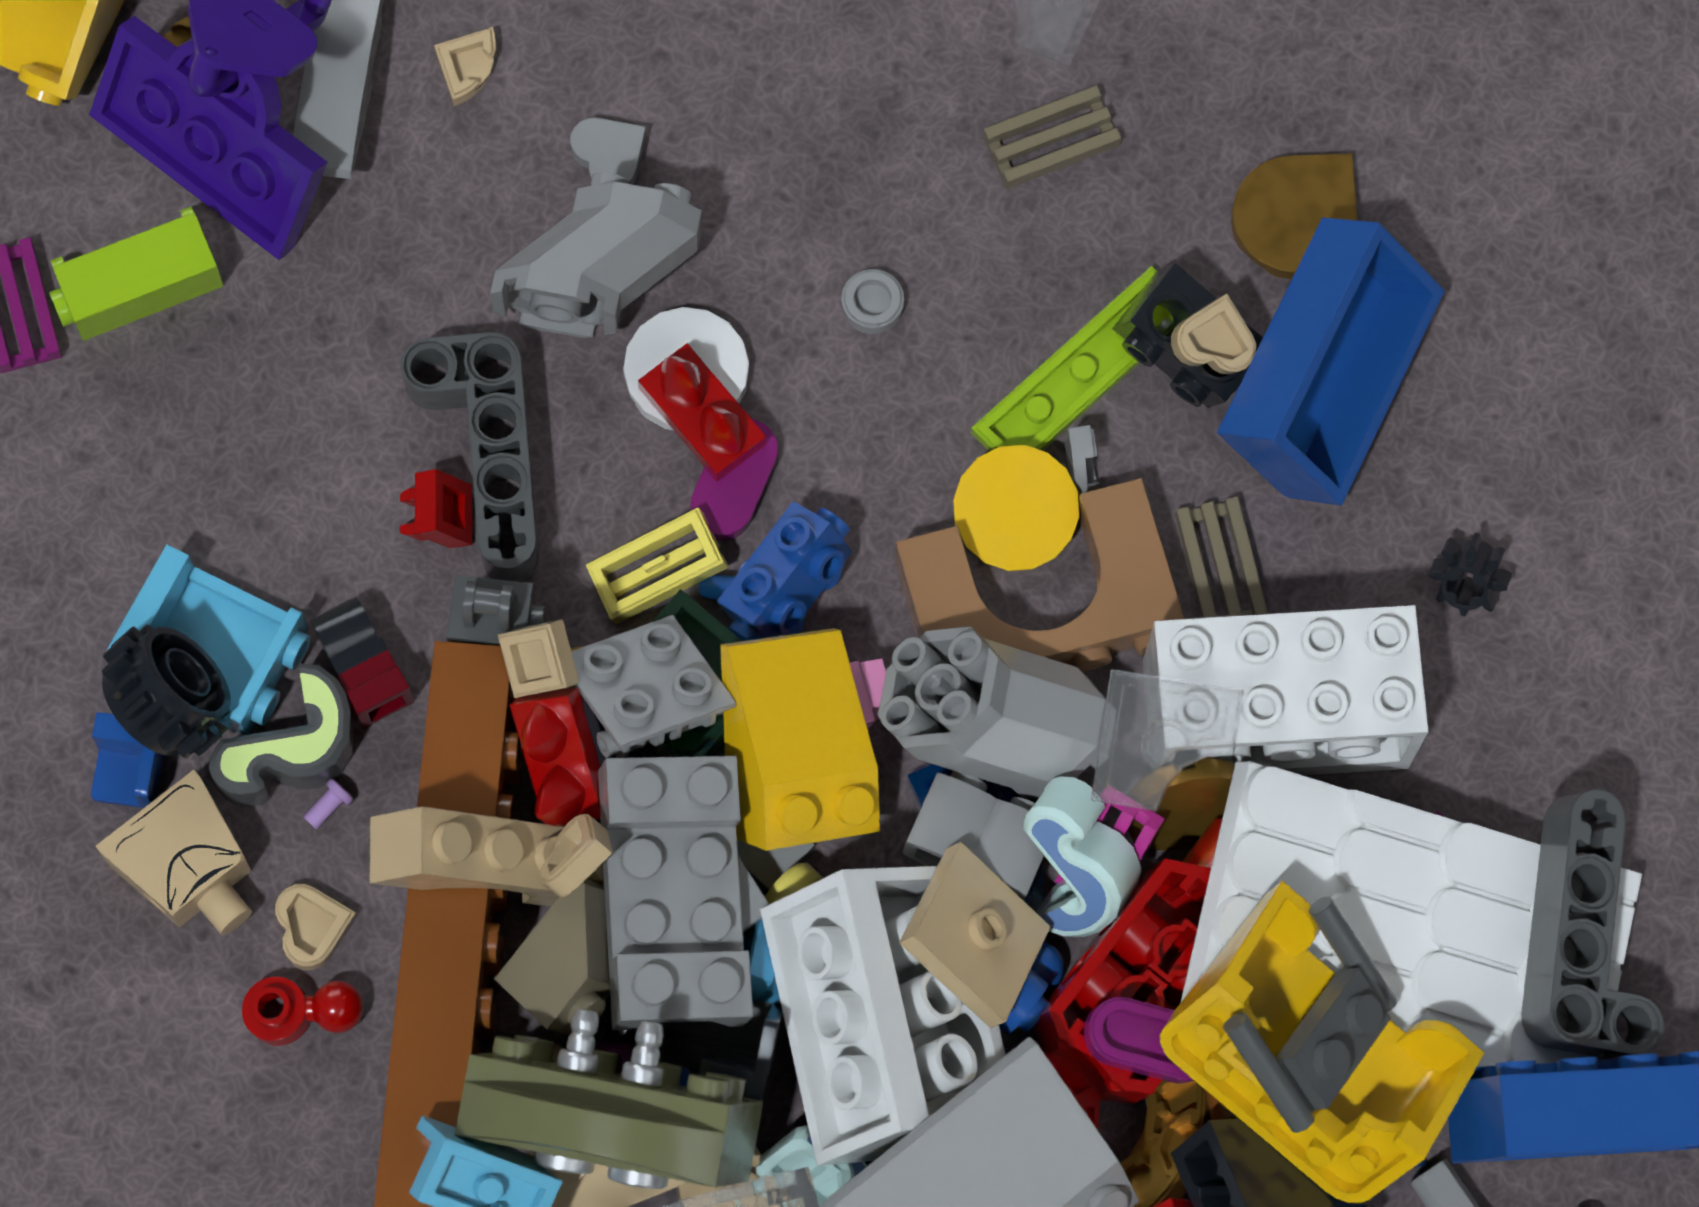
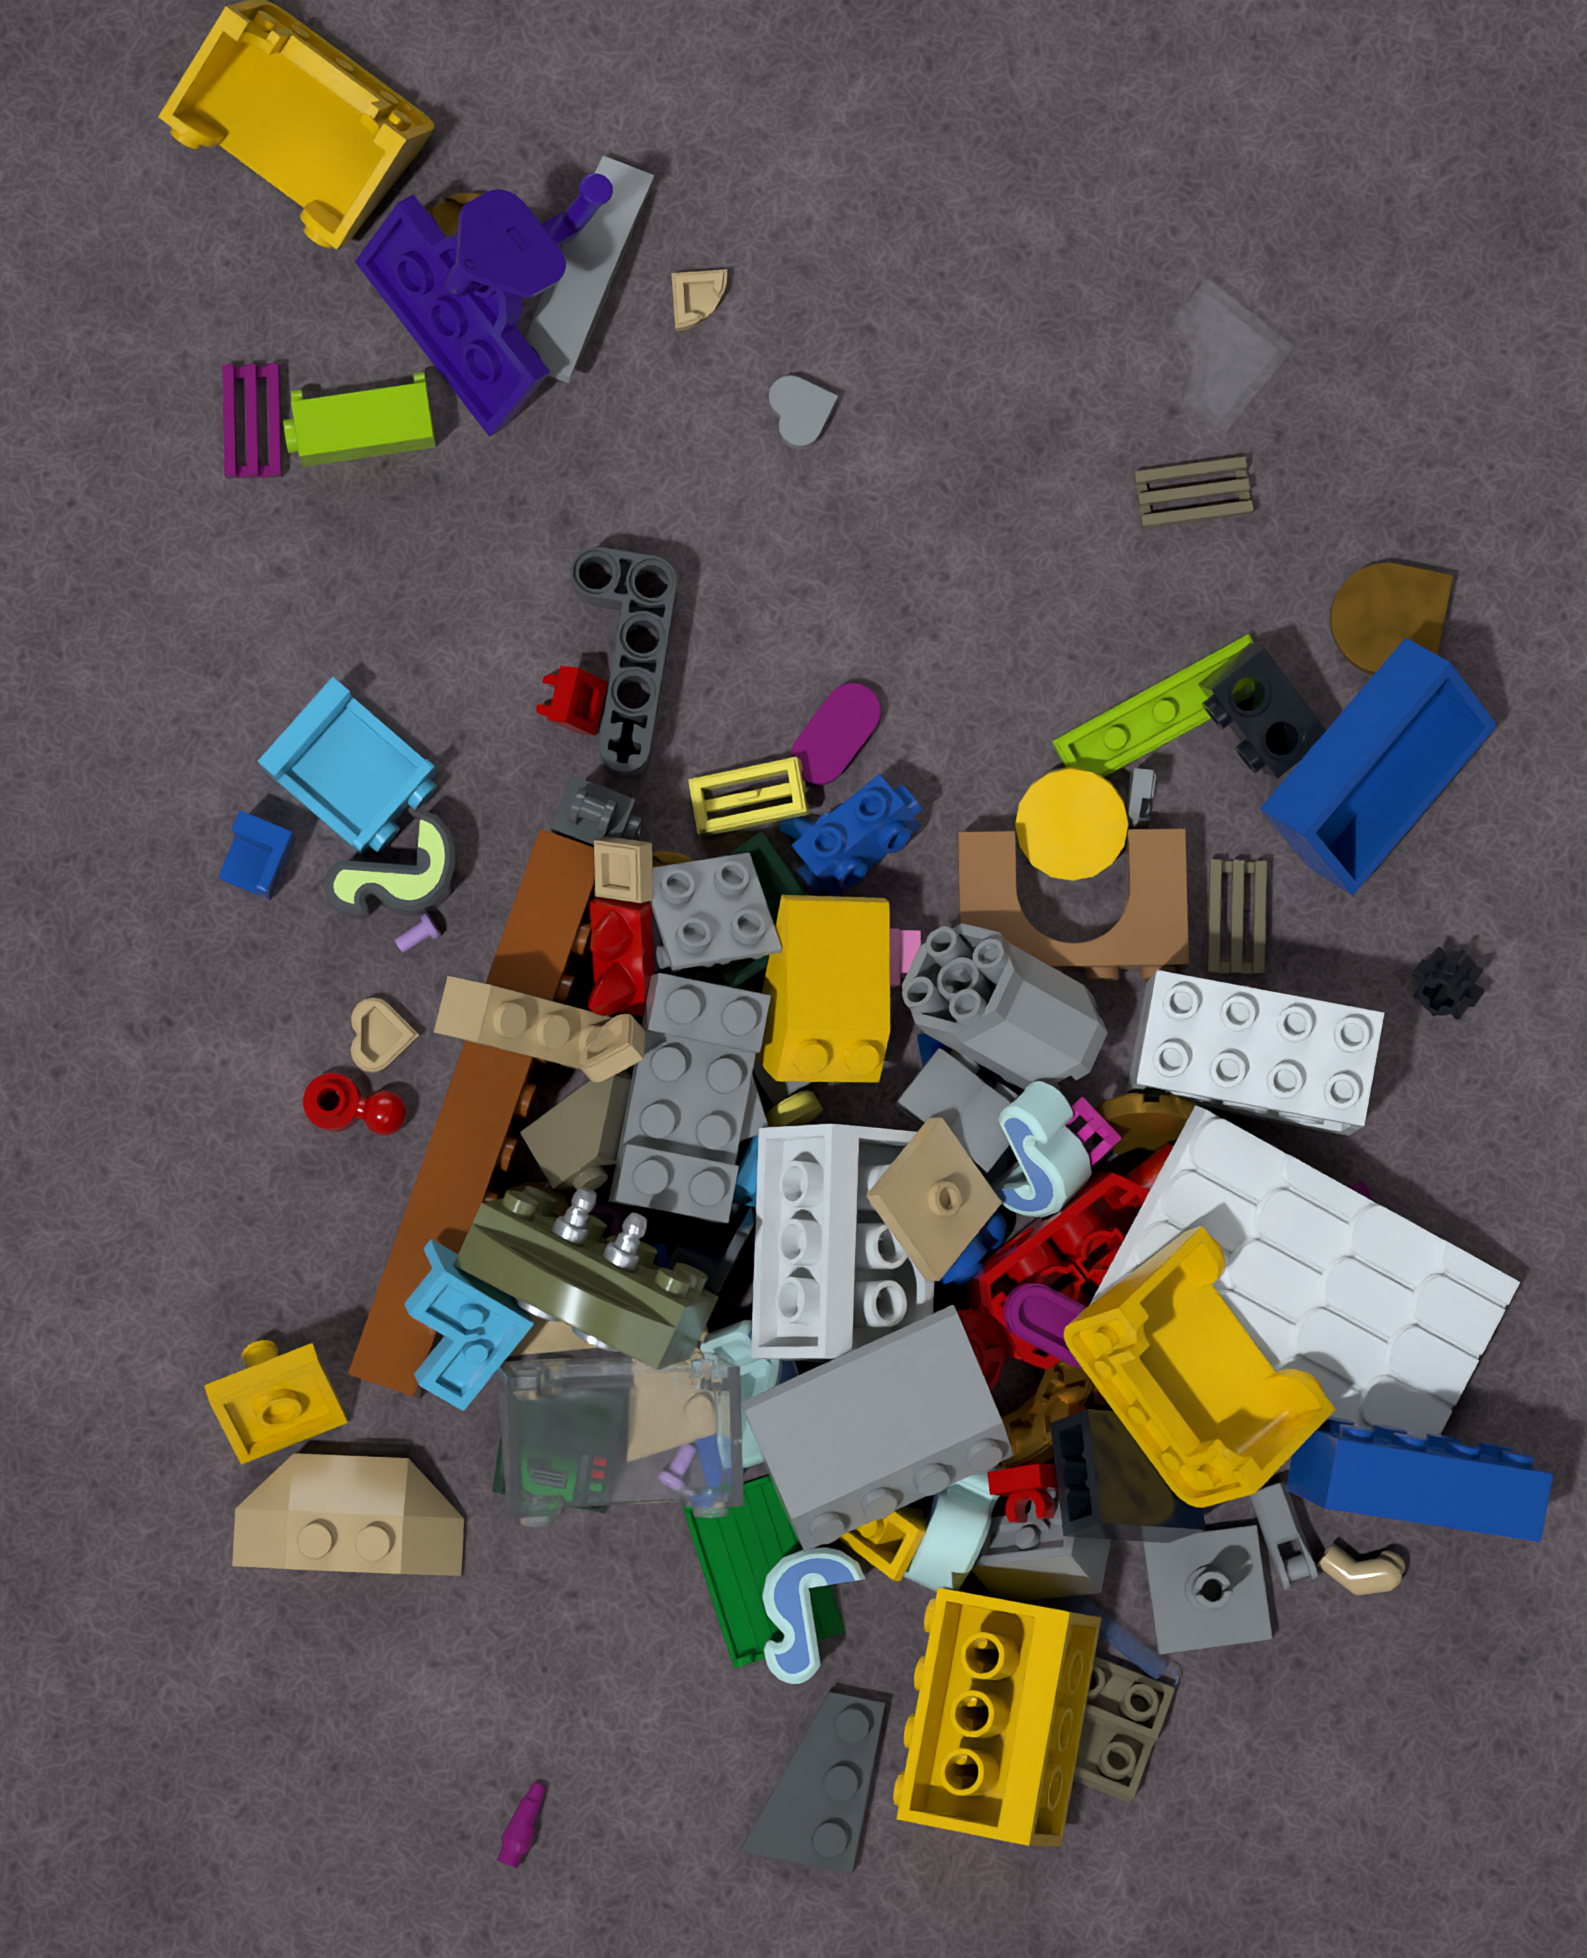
camera: 10 degrees right, 10 degrees up
tan torso [95,770,252,936] -> none
black gear [102,625,231,758] -> none
leg [310,597,414,729] -> none
light grey brick [490,172,702,338] -> none
white tile [623,307,749,430] -> none
red tile [638,343,766,482] -> none
light grey tile [841,269,904,334] -> none
clear tile [1091,669,1244,811] -> none
tan tile [1171,294,1256,374] -> none
dark grey plate [1223,897,1397,1133] -> none
dark grey beam [1521,789,1664,1058] -> none

